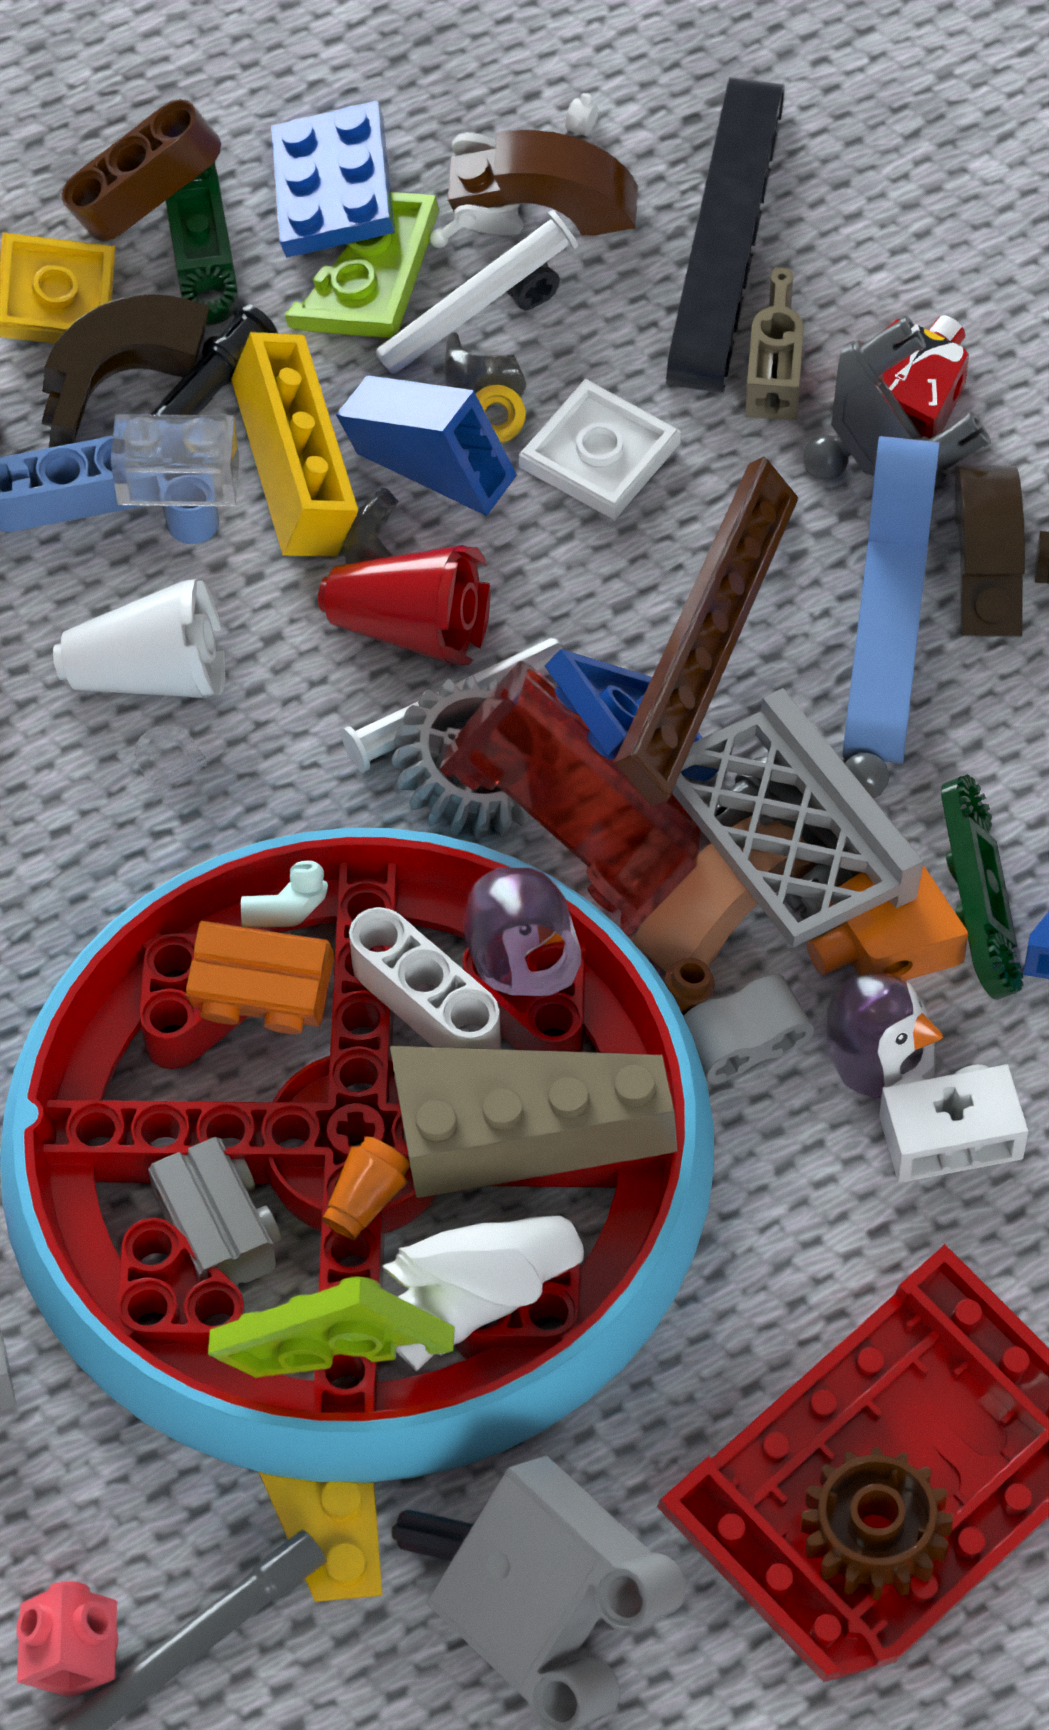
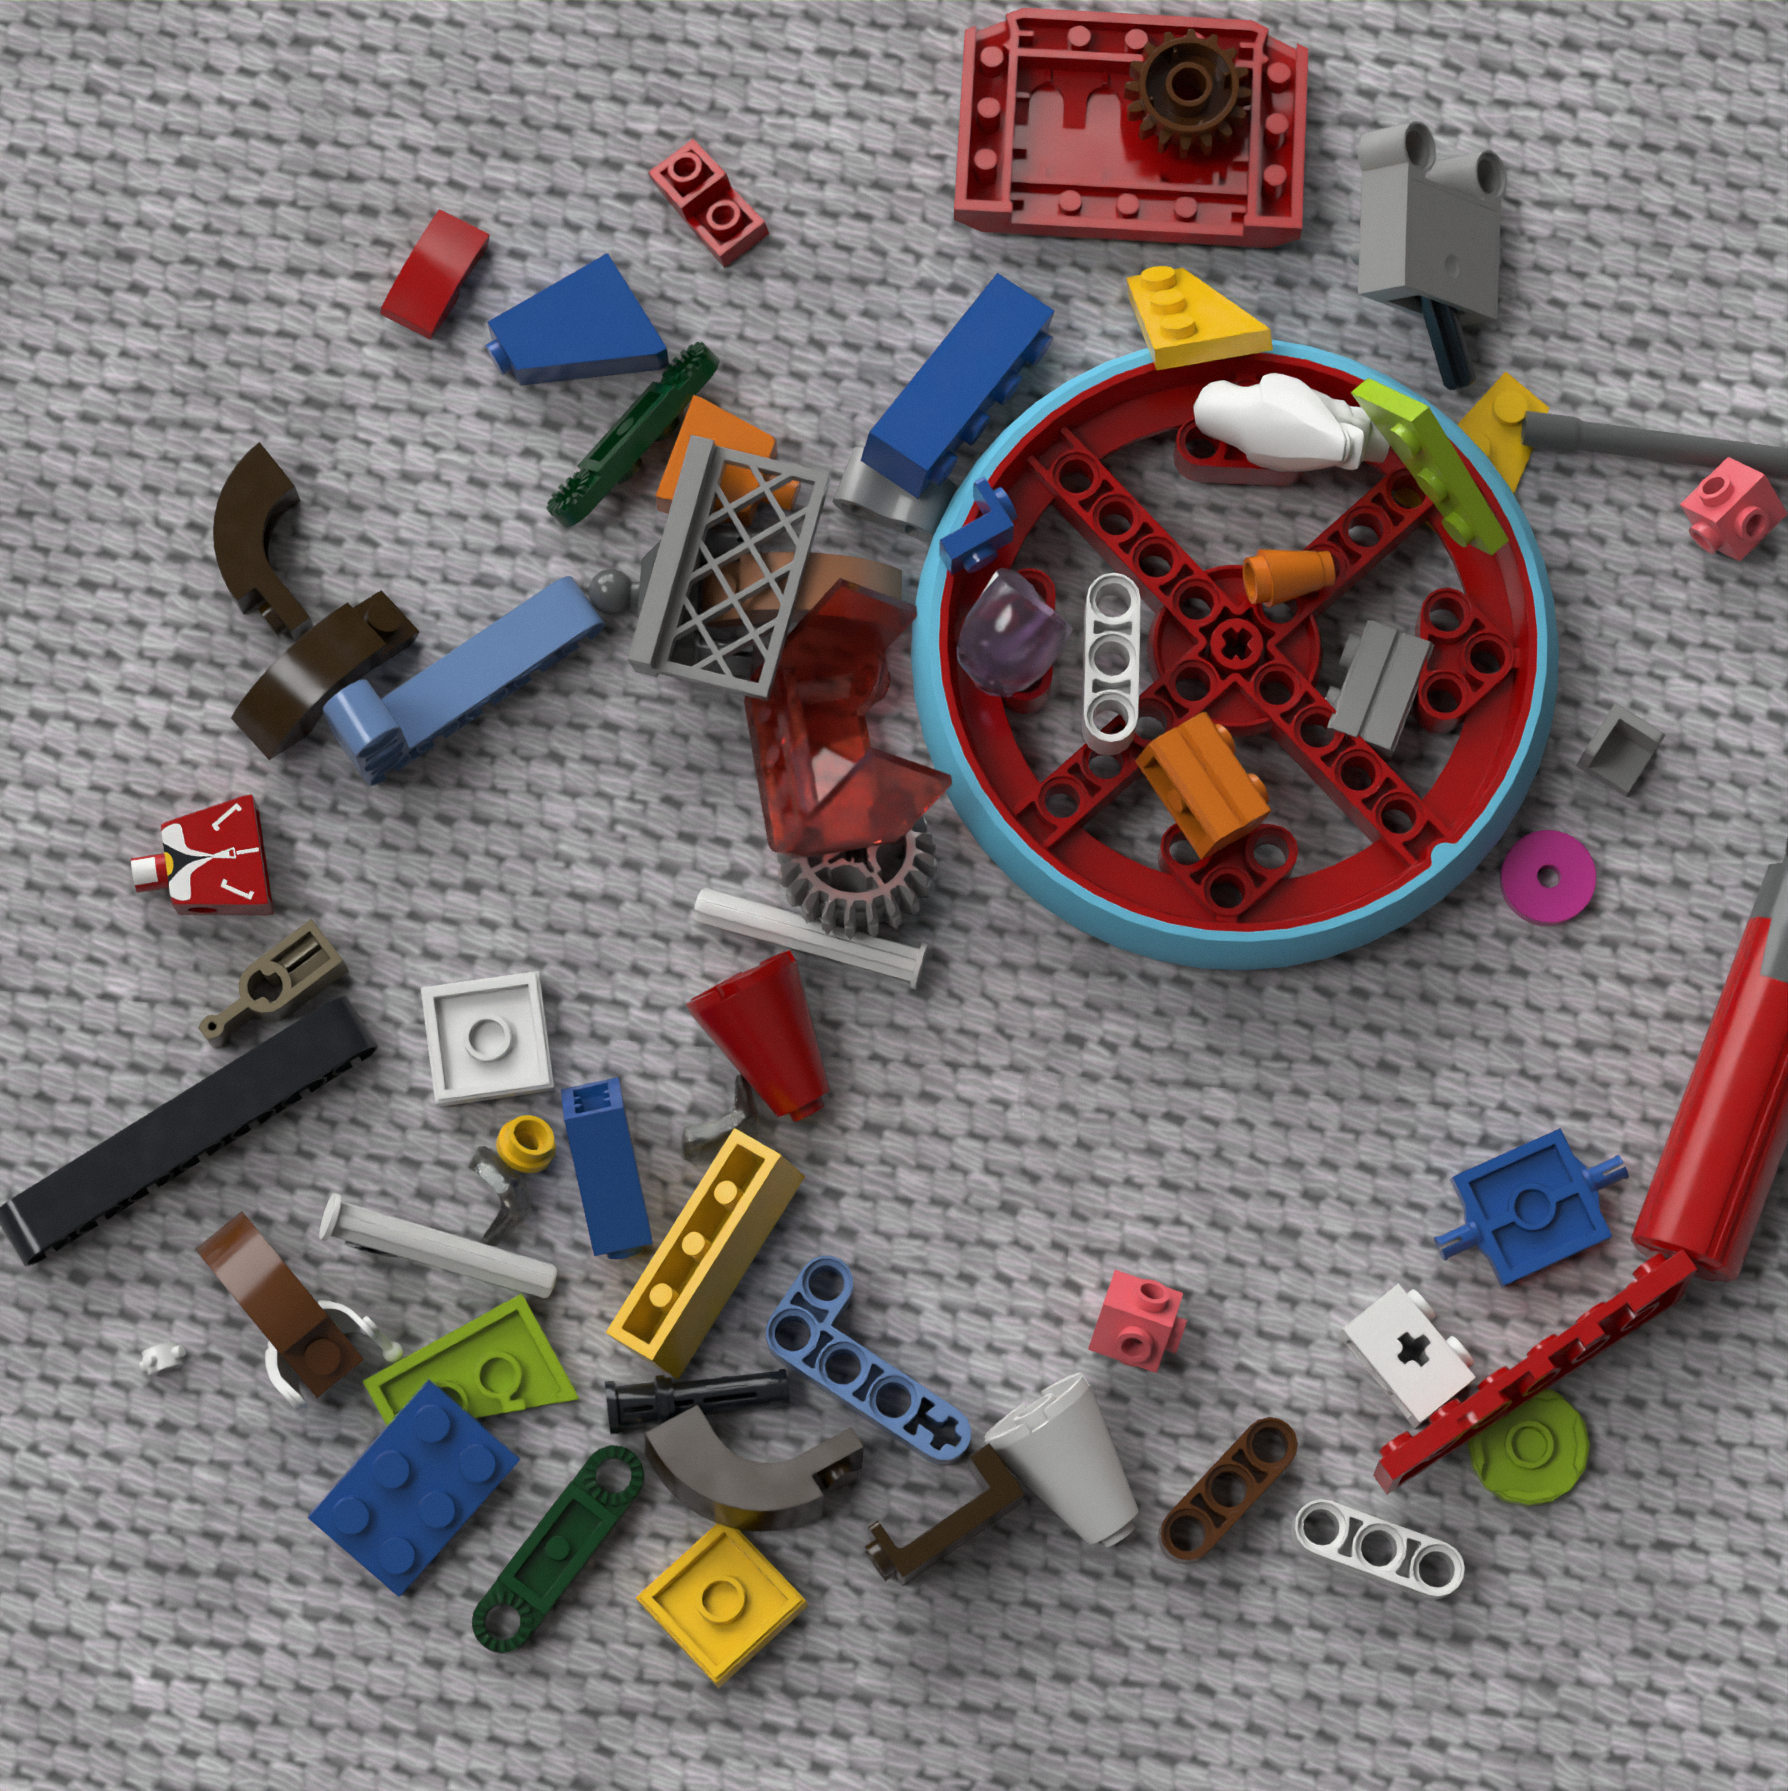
camera: 135 degrees left, 20 degrees up
white cone [53,578,225,698] -> none
reddish brown beam [61,99,222,241] -> none
clear brick [111,414,239,506] -> none
light aqua arm [241,861,328,928] -> none
dark tan wedge [390,1046,677,1198] -> none
blue plate [544,649,719,782] -> none
reddish brown tile [614,456,798,807] -> none
reddish brown pin [664,958,715,1016] -> none
dark grey connector [803,315,991,487] -> none
clear purple piece [826,973,943,1099] -> none
white brick [879,1064,1028,1183] -> none
none -> blue brick [860,273,1055,499]
none -> blue bracket [939,477,1018,575]
none -> yellow wing [1126,266,1273,370]

